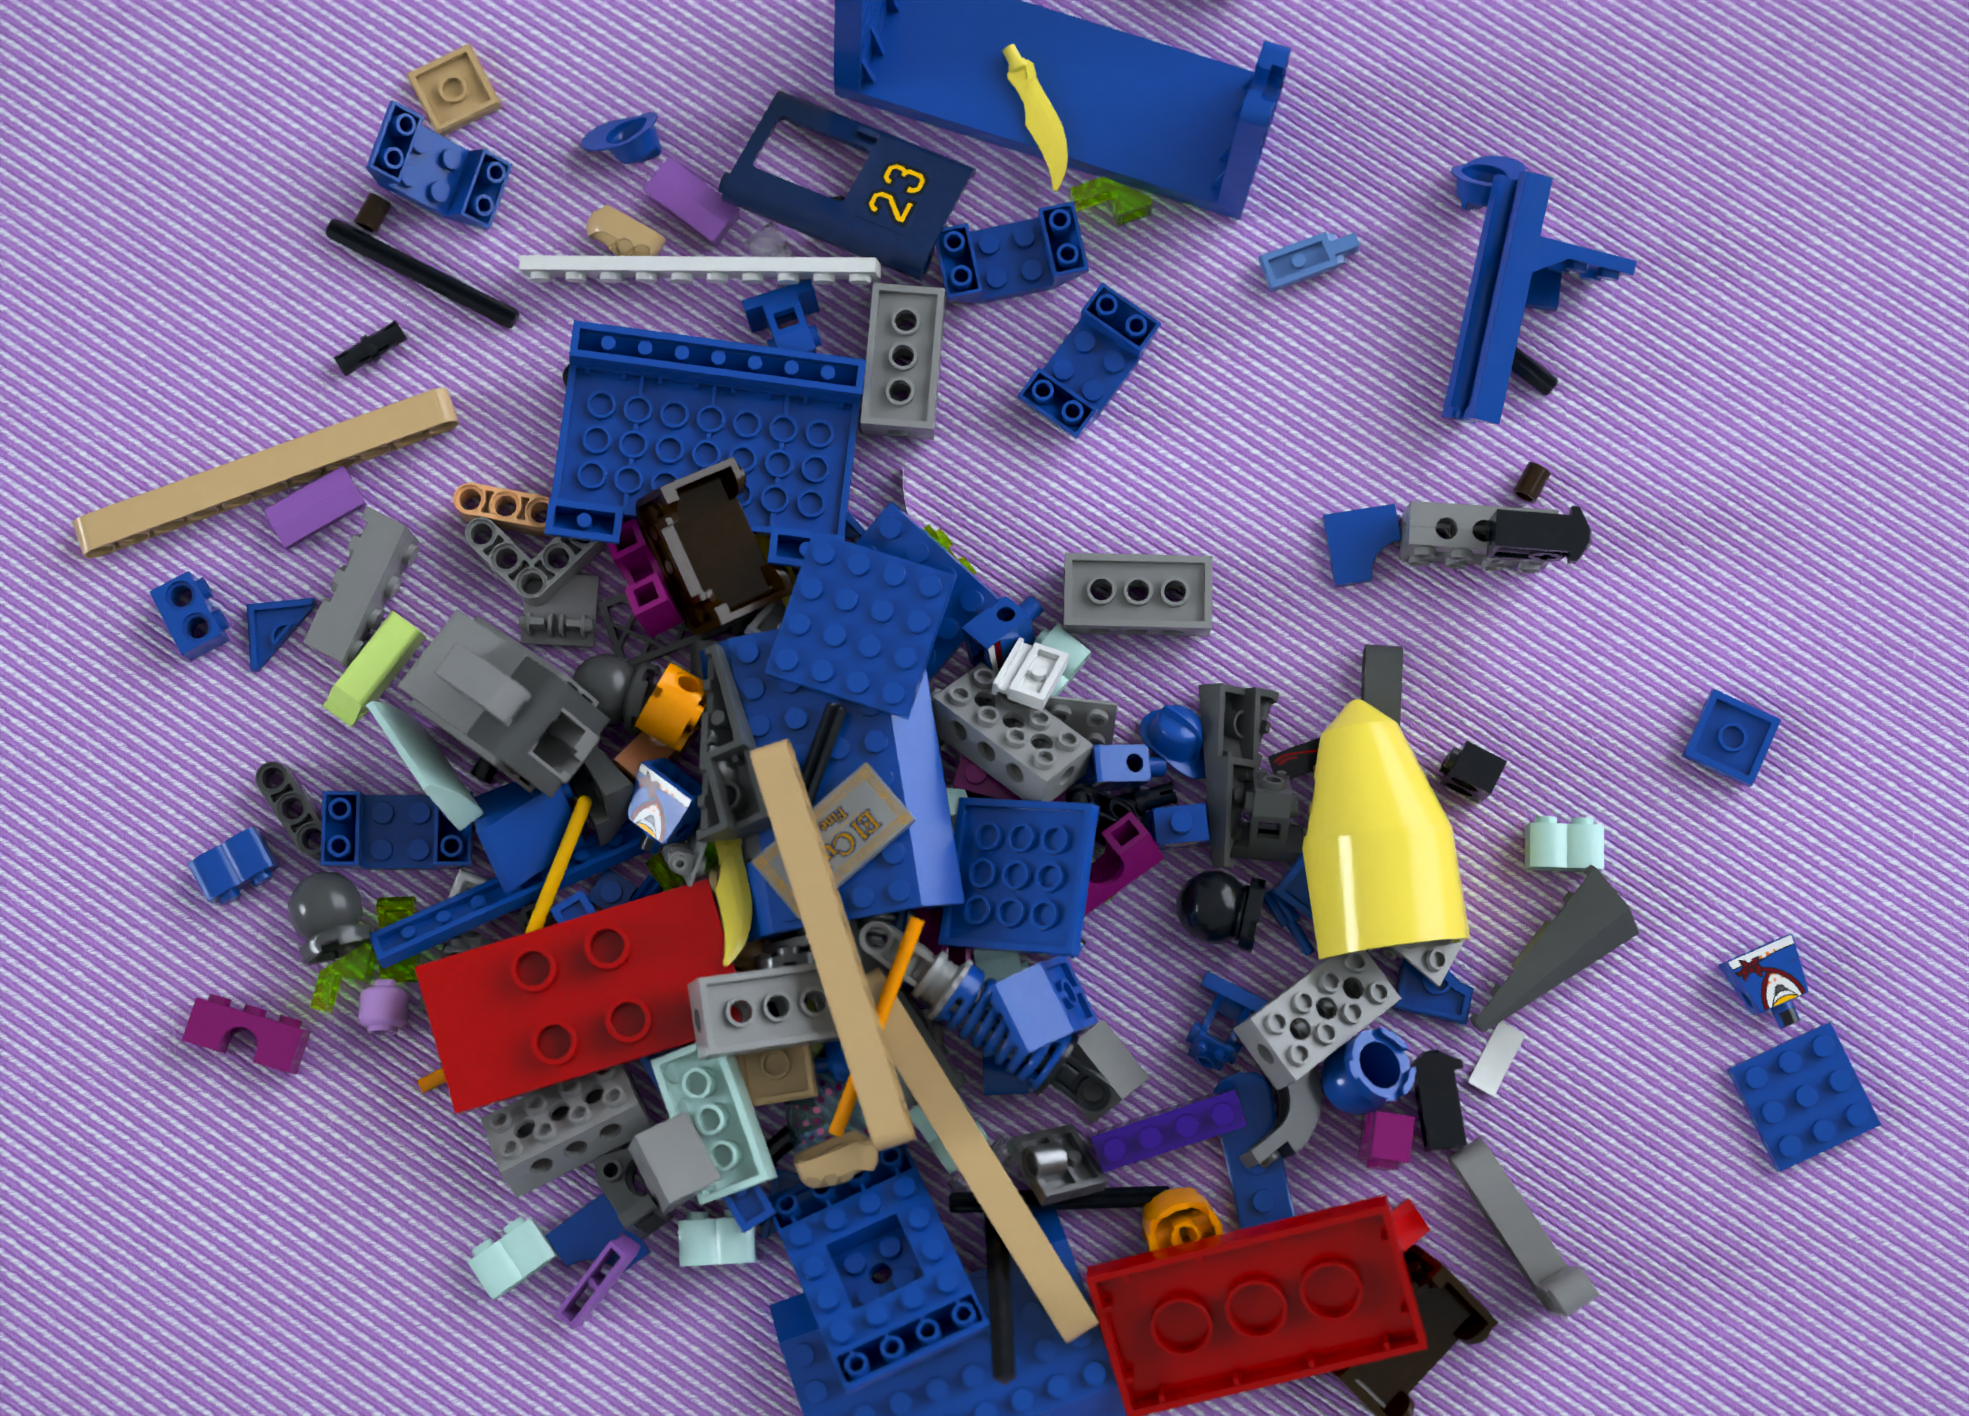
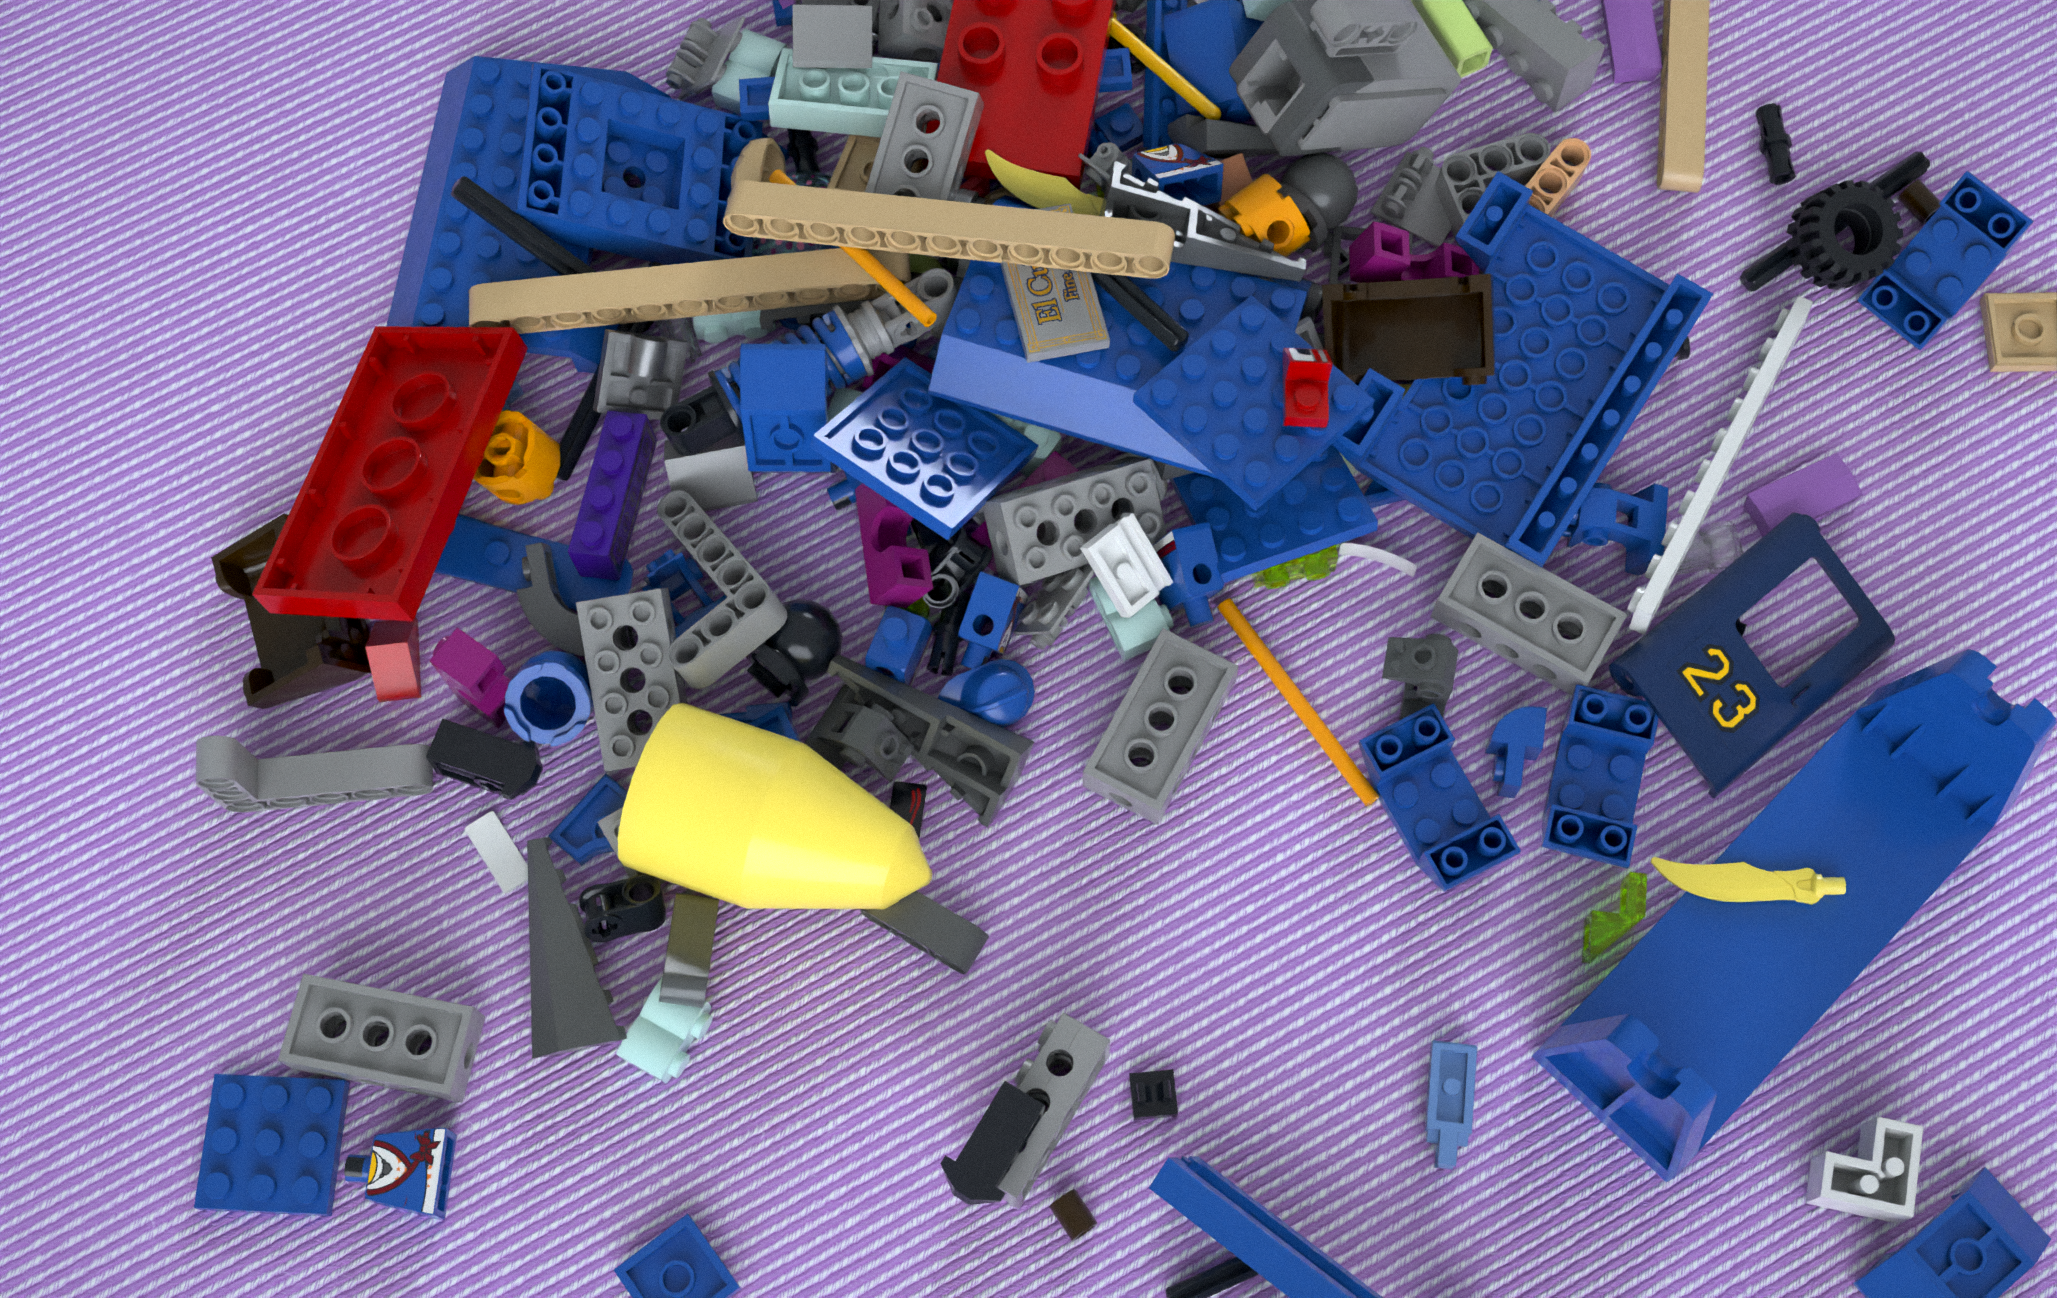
camera: 120 degrees right, 10 degrees down
blue piece [581,112,662,165] -> none
tan piece [586,204,667,256] -> none
blue tile [1322,504,1401,587] -> none
black brick [1439,741,1507,804] -> none
none -> light grey brick [278,974,485,1103]
none -> black piece [579,874,667,943]
none -> light grey beam [657,490,787,689]
none -> dark grey beam [659,892,719,1008]
none -> light grey hinge [666,16,746,100]
none -> black tile [1129,1069,1178,1120]
none -> light orange piece [1217,598,1380,807]
none -> red slope [1283,348,1333,428]
none -> dark grey tile [1382,634,1459,720]
none -> blue brick [1485,706,1547,798]
none -> black tyre [1787,180,1903,290]

